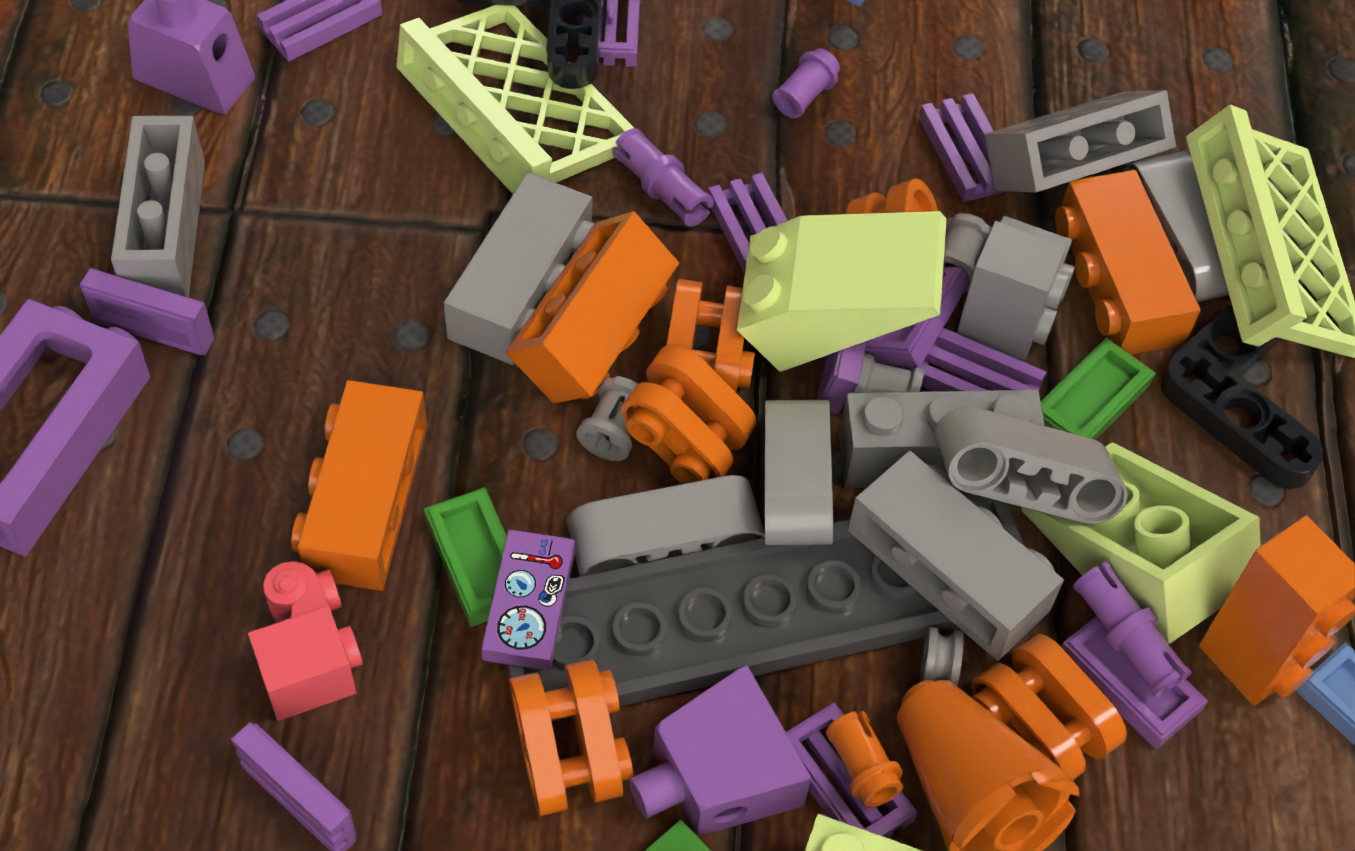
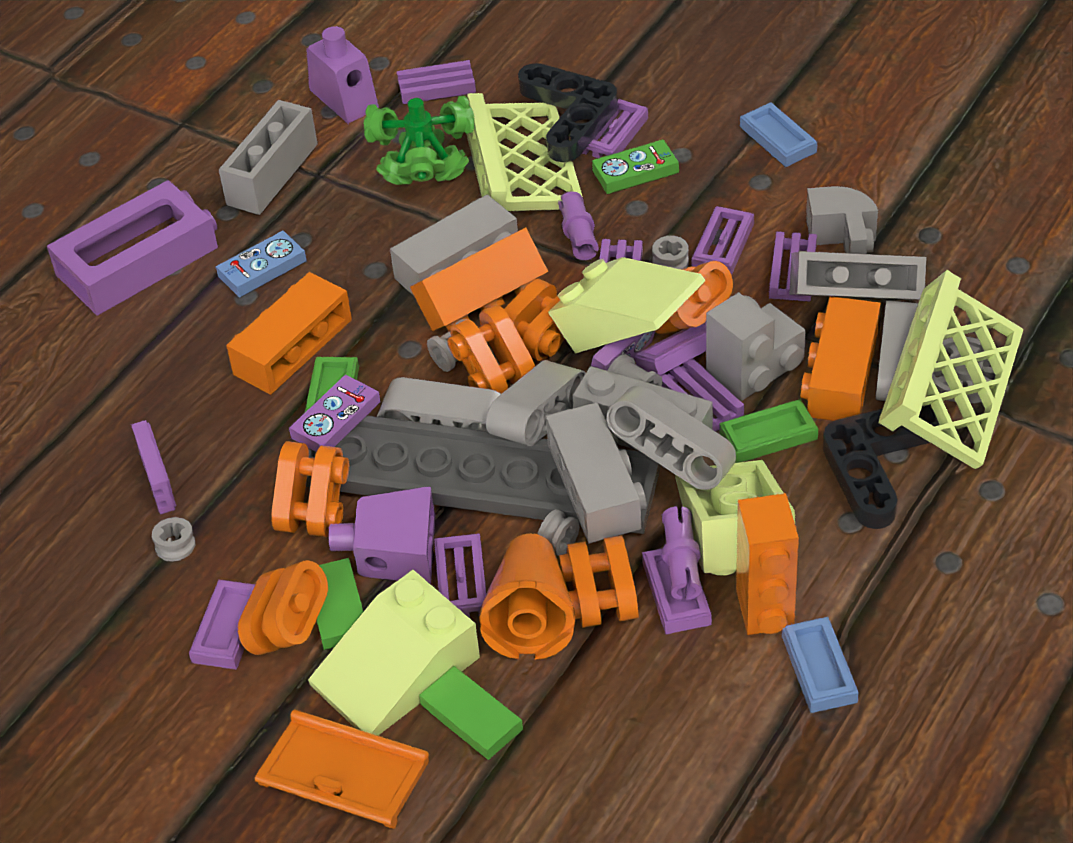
camera: 35 degrees right, 10 degrees down
medium lavender tile [80,268,215,355] -> none
coral brick [248,561,363,722] -> none
medium lavender pin [772,48,840,119] -> none
orange pin [826,711,903,807] -> none
none -> medium blue tile [216,231,307,298]
none -> bright green plant [364,96,474,185]
none -> bright green tile [592,139,679,194]
none -> light grey bush [652,236,689,269]
none -> medium lavender tile [692,206,754,275]
none -> light grey brick [806,186,878,254]

